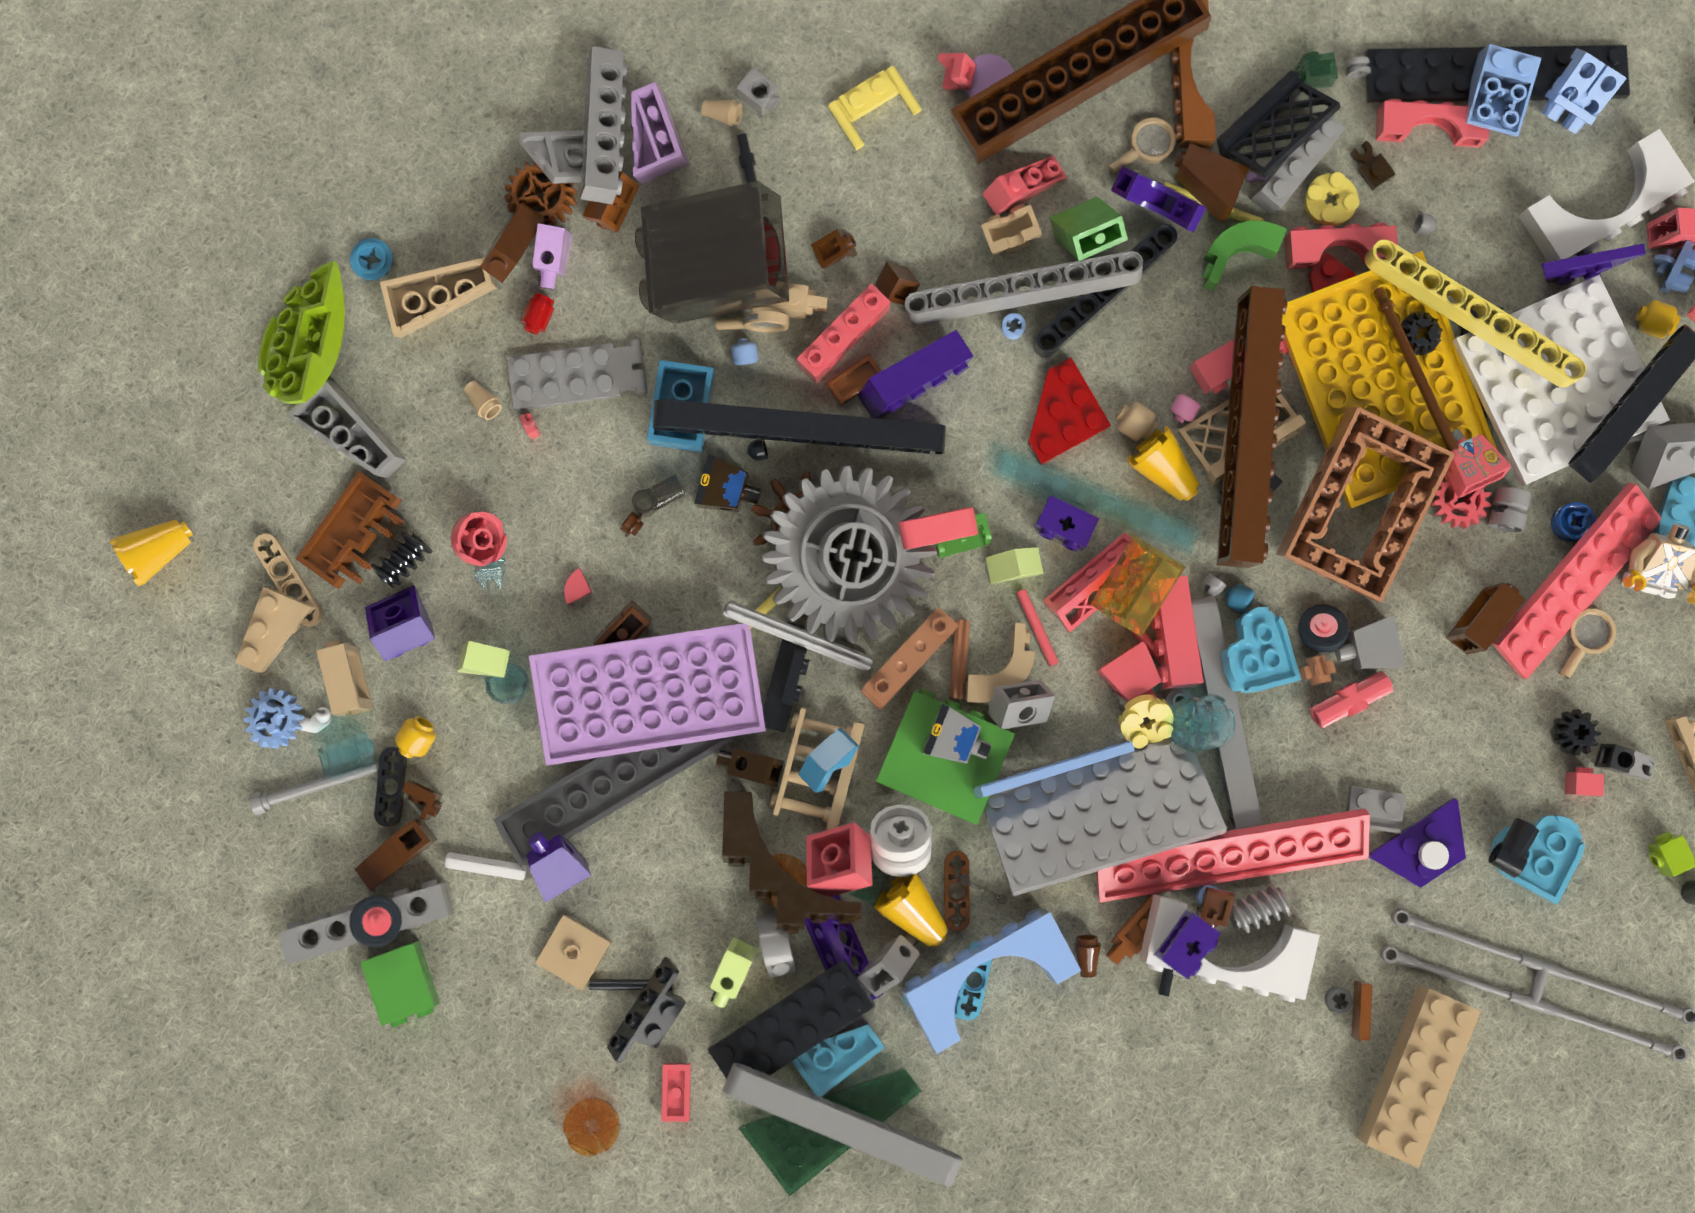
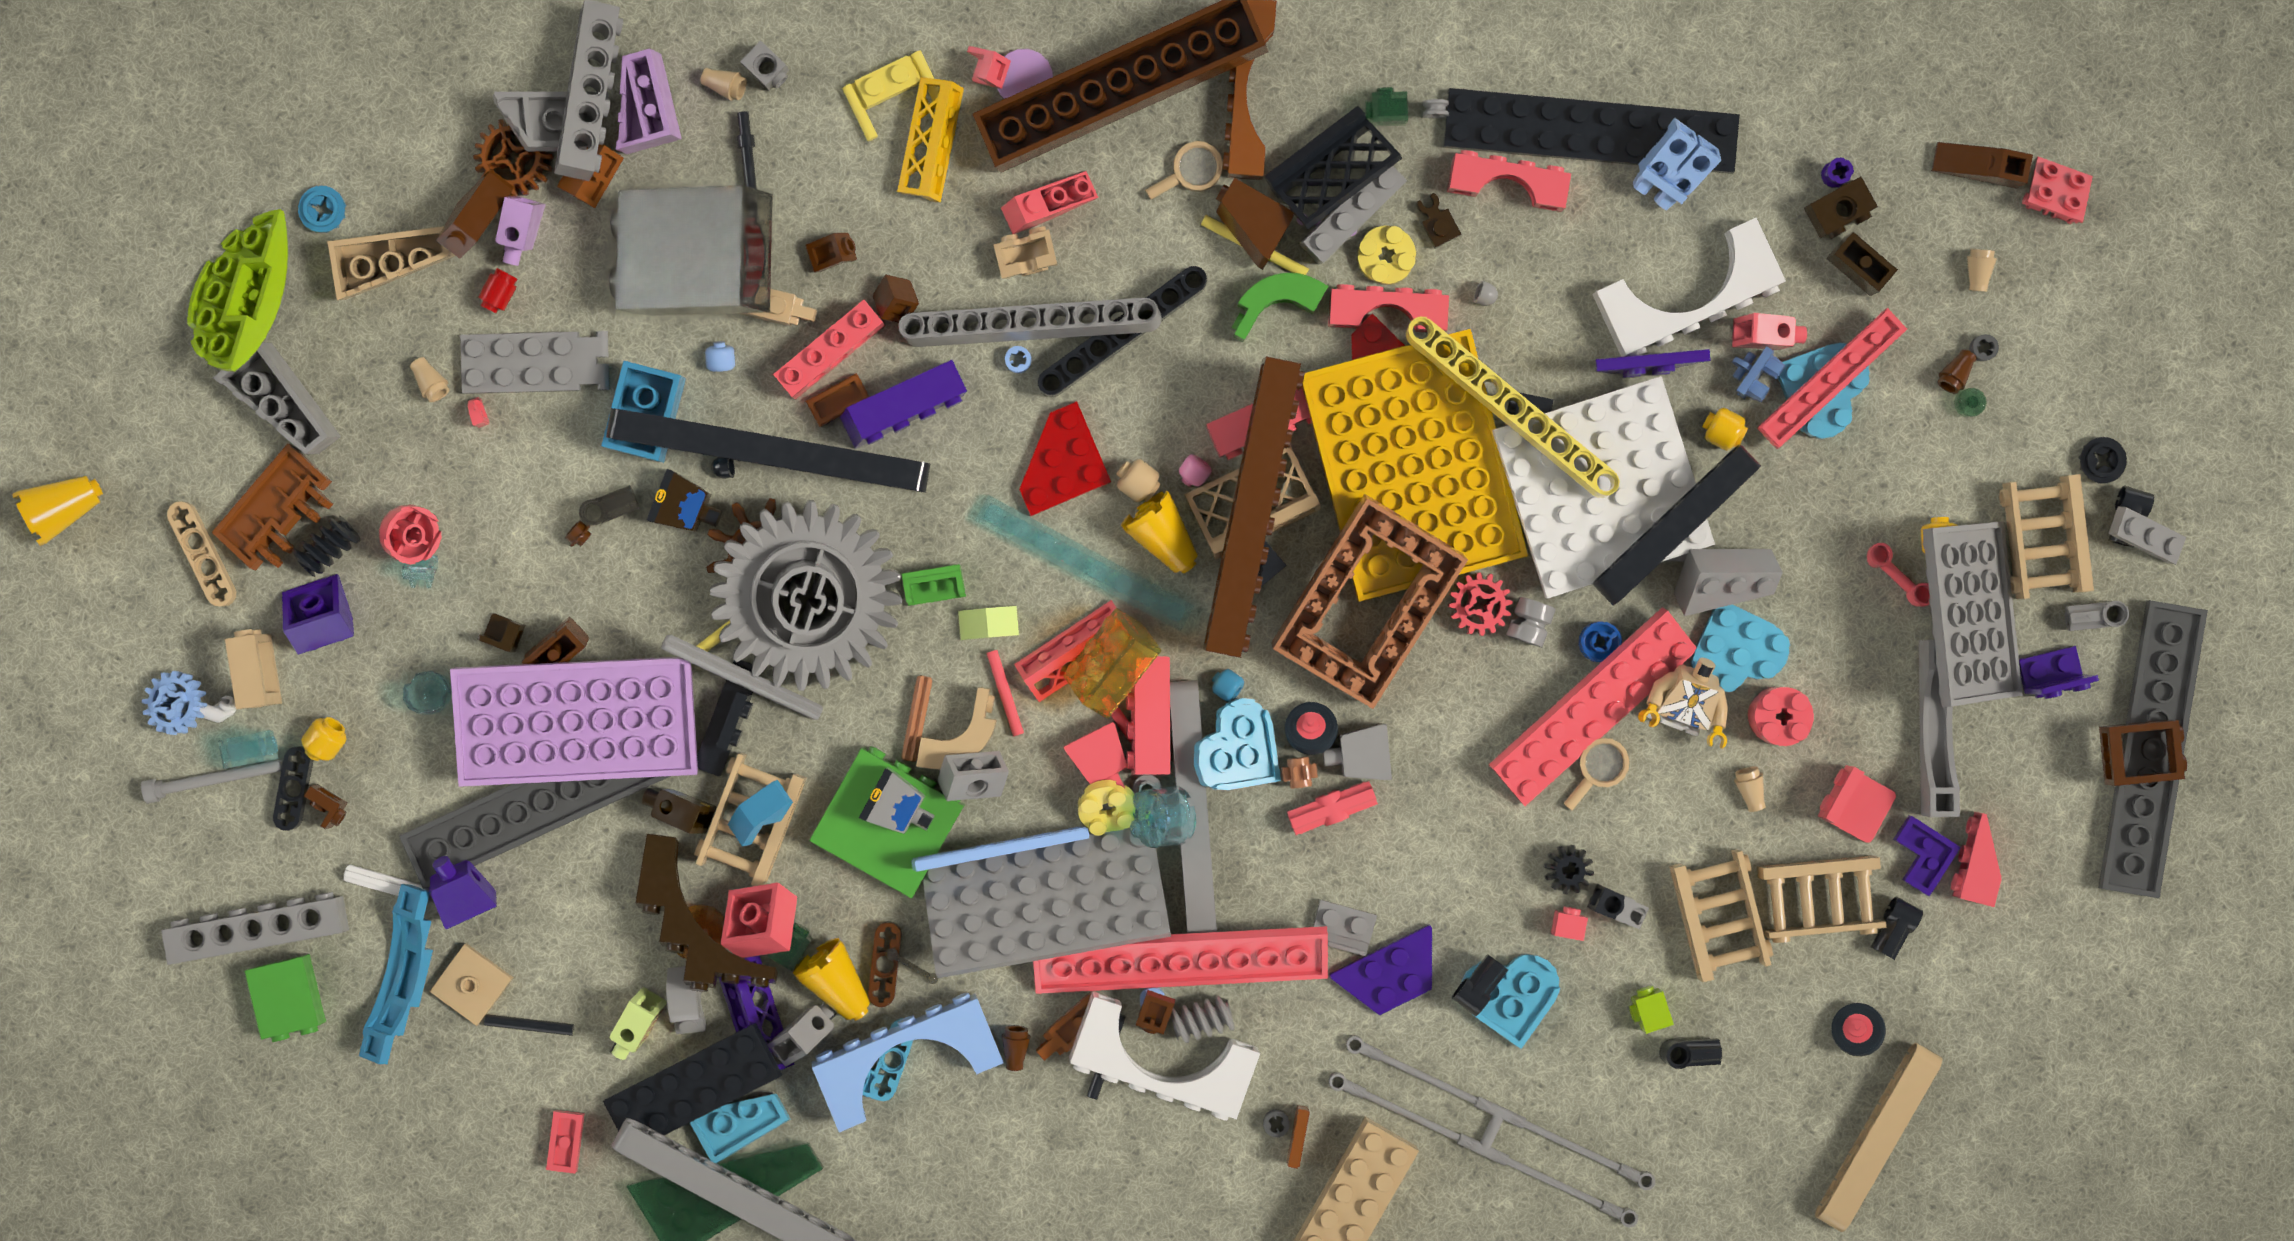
camera: 15 degrees right, 5 degrees up
tan wing [235,587,315,673] -> none
black wheel [349,896,402,947] -> none
reddish brown slope [354,818,438,891] -> none
yellowish green slope [456,641,510,678] -> none
clear orange plate [563,1097,620,1156] -> none
coral tile [564,568,592,605] -> none
black bracket [607,957,686,1063] -> none
tan piece [716,311,789,333] -> none
nougat fence [861,607,959,710] -> none
white wheel [870,804,932,877] -> none
coral beam [898,507,979,549] -> none
dark purple brick [1034,495,1100,552] -> none
bright green brick [1049,197,1128,261] -> none
dark purple arch [1110,166,1206,232] -> none
dark purple brick [1154,910,1221,980] -> none
light grey hinge [1202,573,1227,596] -> none
reddish brown bar [1373,287,1459,452] -> none
black gear [1401,311,1443,355] -> none
white tile [1418,841,1449,869] -> none
coral torso [1446,429,1511,498] -> none
reddish brown window [1446,582,1526,655] -> none
light blue slope [1466,44,1541,137] -> none
none -> dark azure piece [359,884,433,1064]
none -> dark brown panel [477,613,526,653]
none -> yellow fence [897,77,964,203]

